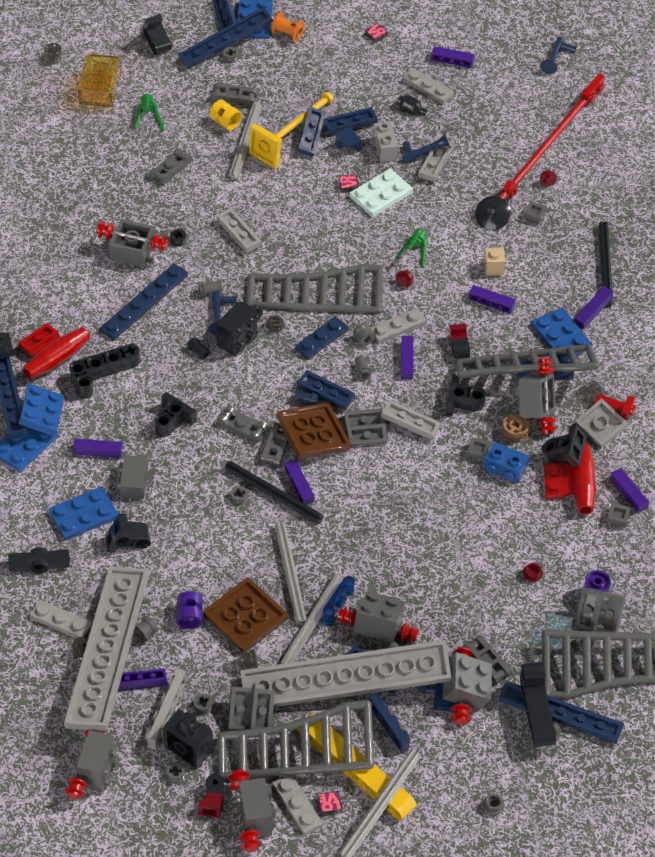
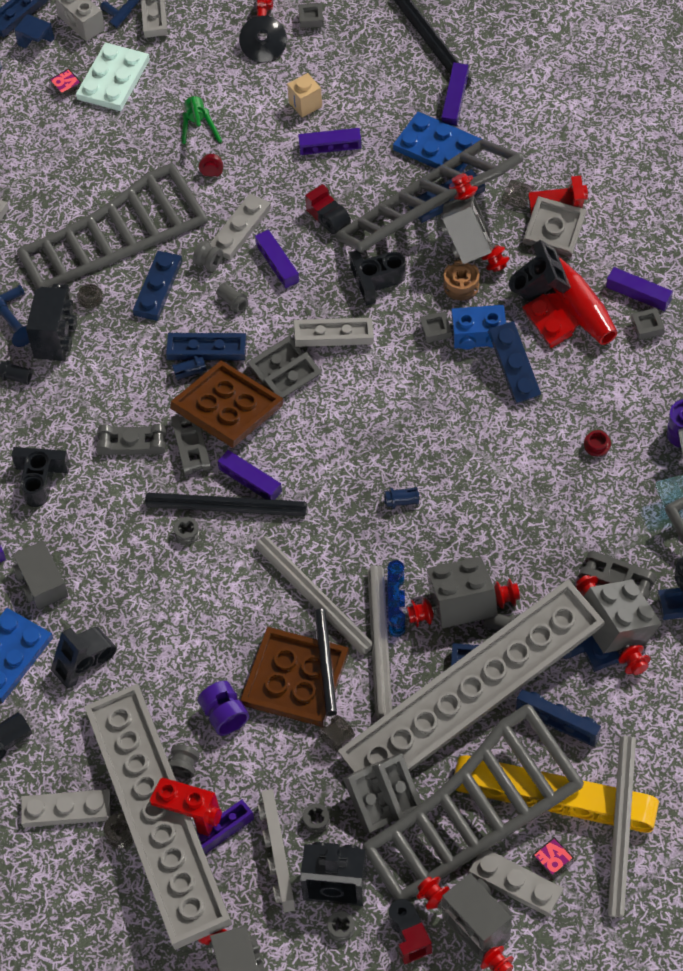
camera: 25 degrees left, 5 degrees up
none -> red bracket [150,778,222,836]
none -> black bar [314,609,337,716]
none -> dark blue pin [384,487,419,509]
none -> dark blue plate [488,321,541,405]

